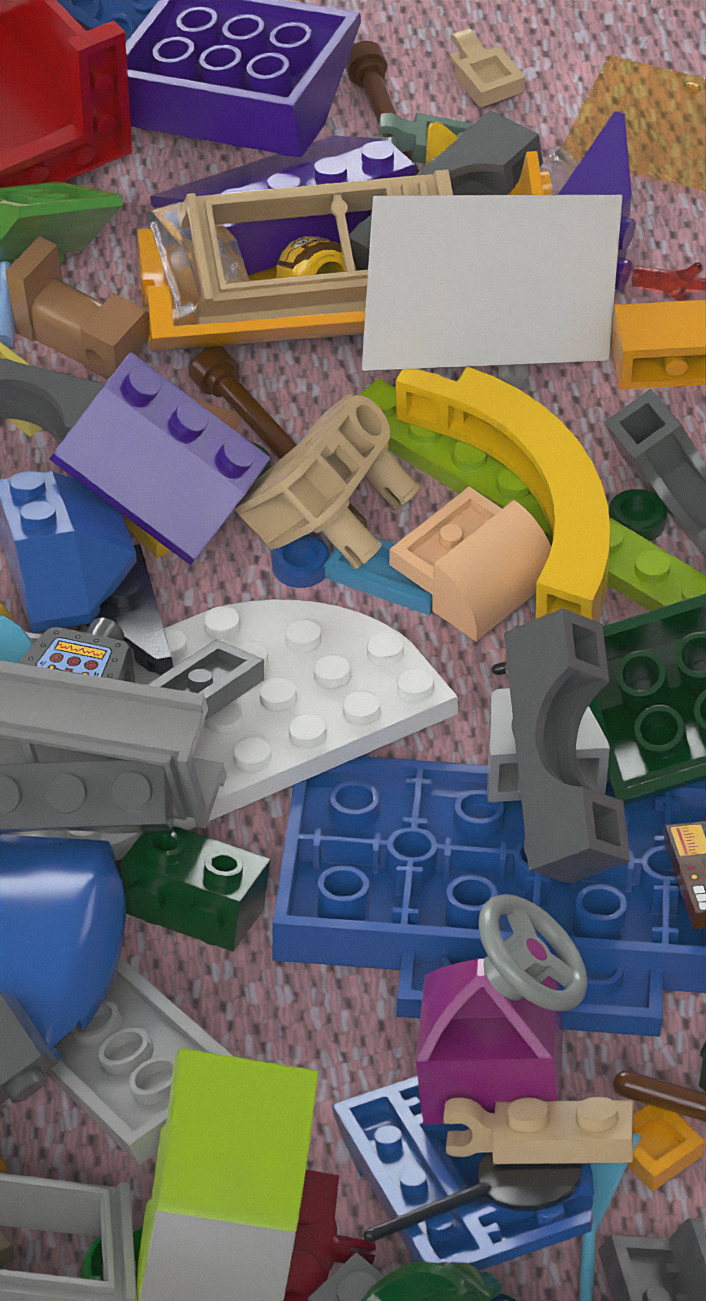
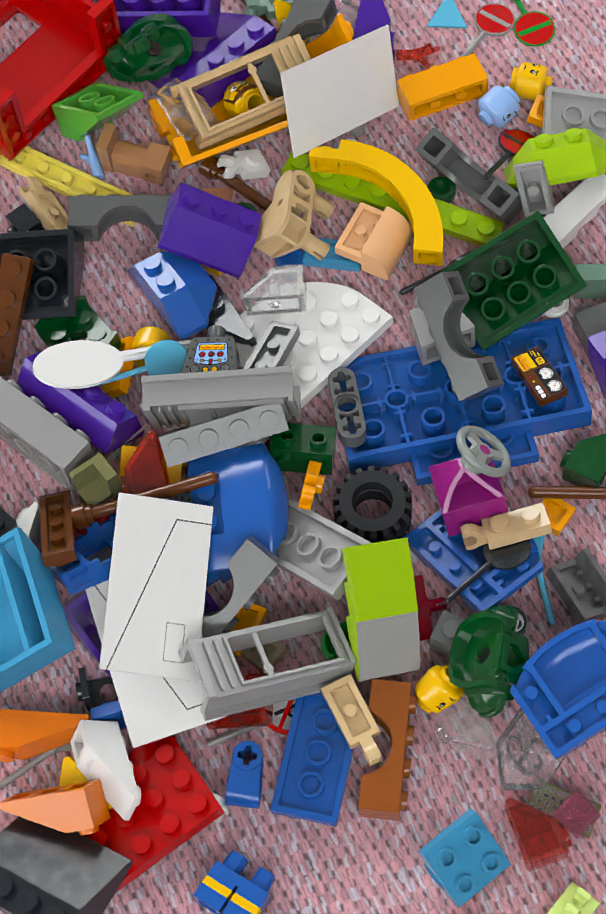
camera: 10 degrees left, 15 degrees up
none -> dark green piece [103,13,193,83]
none -> white plate [216,149,271,180]
none -> clear slope [243,264,307,316]
none -> light orange plate [298,460,325,510]
none -> dark grey beam [328,368,367,447]
none -> black tyre [333,466,412,543]

